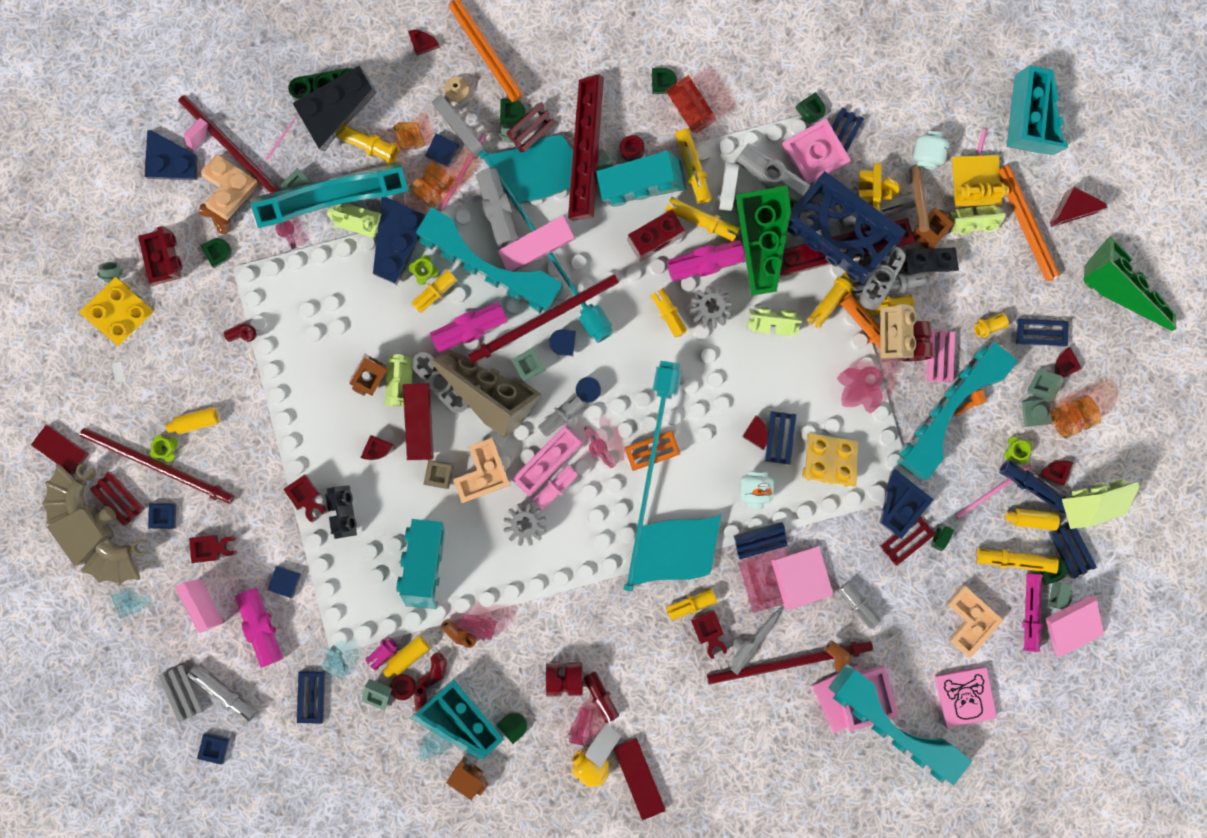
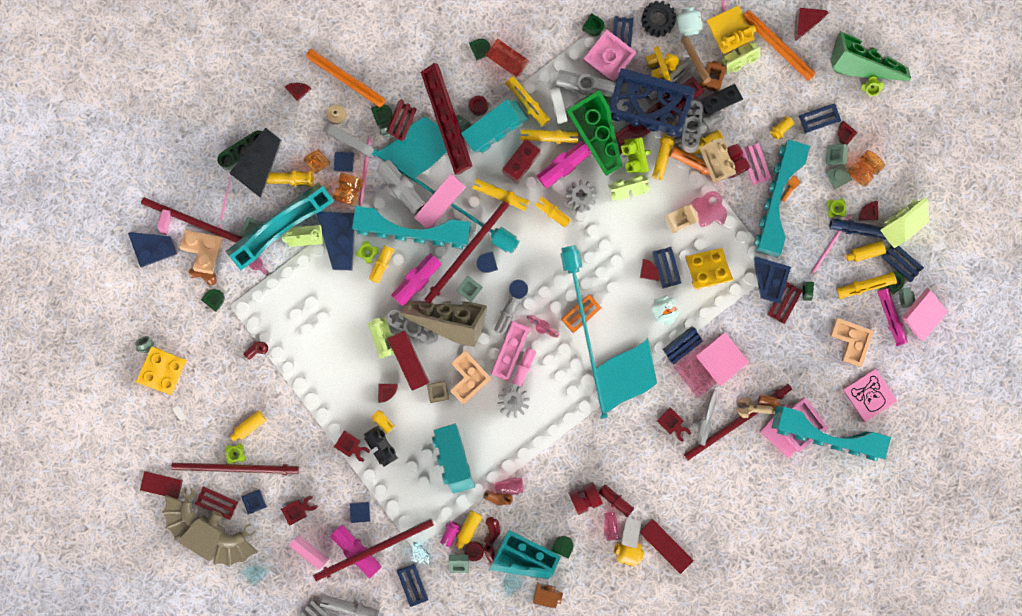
camera: 20 degrees left, 0 degrees up
dark red bracket [138,226,183,286] -> none
dark orange brick [349,353,387,396] -> none
yellow axle [666,588,717,620] -> none
light grey axle [837,581,881,629] -> none
none -> dark red bar [313,519,434,582]
none -> yellow pin [371,409,395,434]
none -> yellow pin [472,178,530,212]
none -> lime hips [621,137,651,174]
none -> black tyre [641,0,677,37]
none -> tan bracket [664,204,699,233]
none -> tan bar [736,397,773,418]
none -> lime plate [861,76,884,96]

